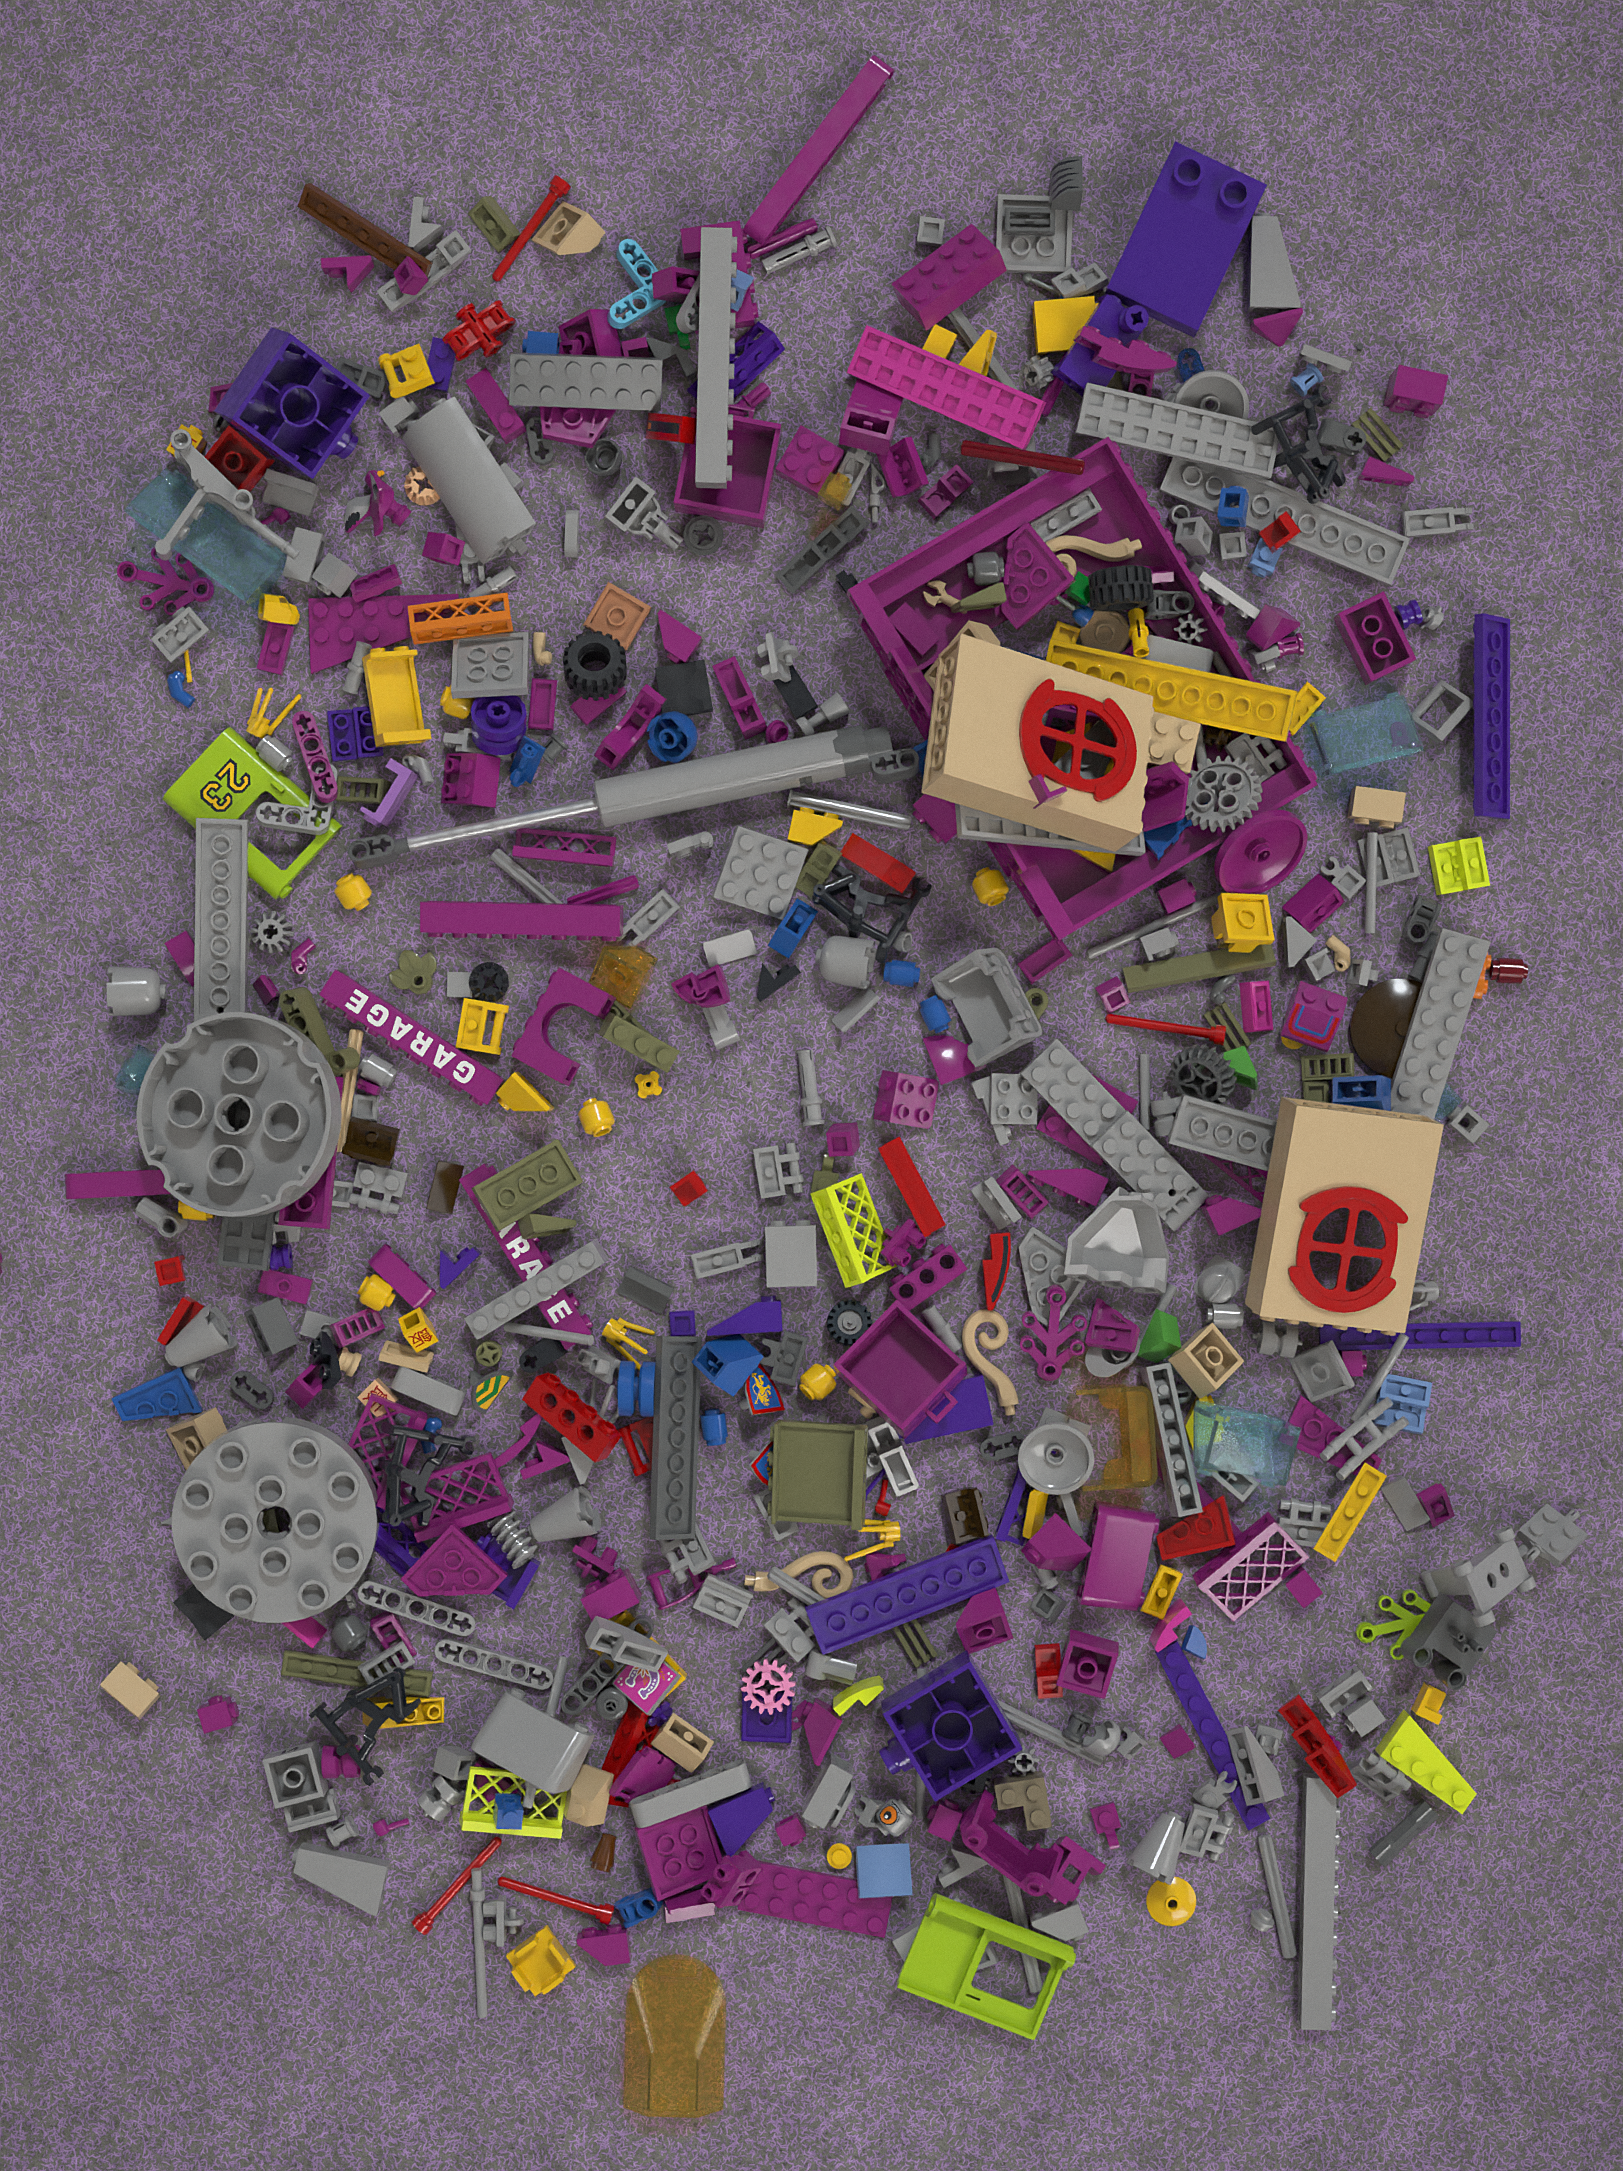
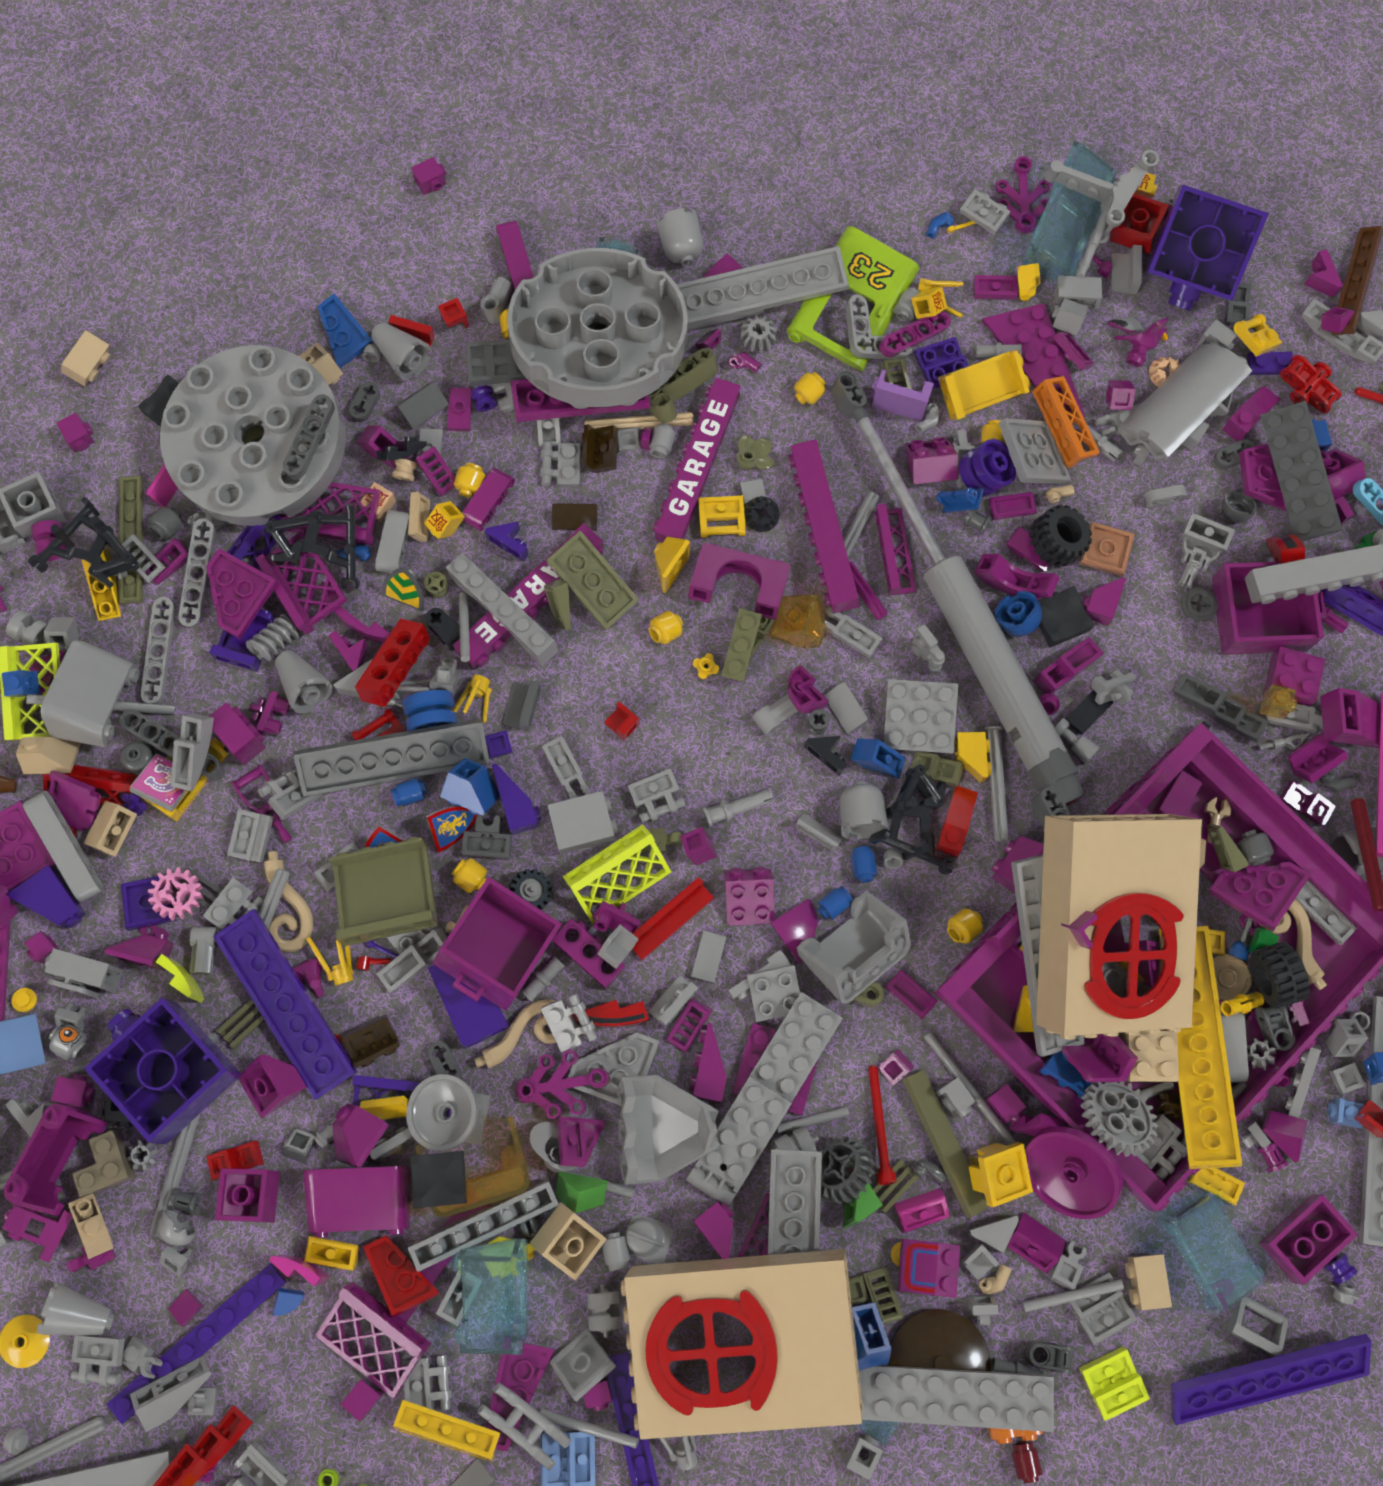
camera: 80 degrees right, 15 degrees down
dark grey slope [647,338,697,381] -> none
none -> tan slope [68,1193,113,1259]
none -> dark grey beam [283,394,335,479]
none -> black brick [410,1151,467,1209]
none -> light grey plate [541,993,597,1052]
none -> light grey panel [598,925,638,969]
none -> light grey tile [691,930,726,984]
none -> dark grey bush [808,709,830,734]
none -> yellow brick [911,286,947,319]
none -> magenta slope [1010,1113,1062,1138]

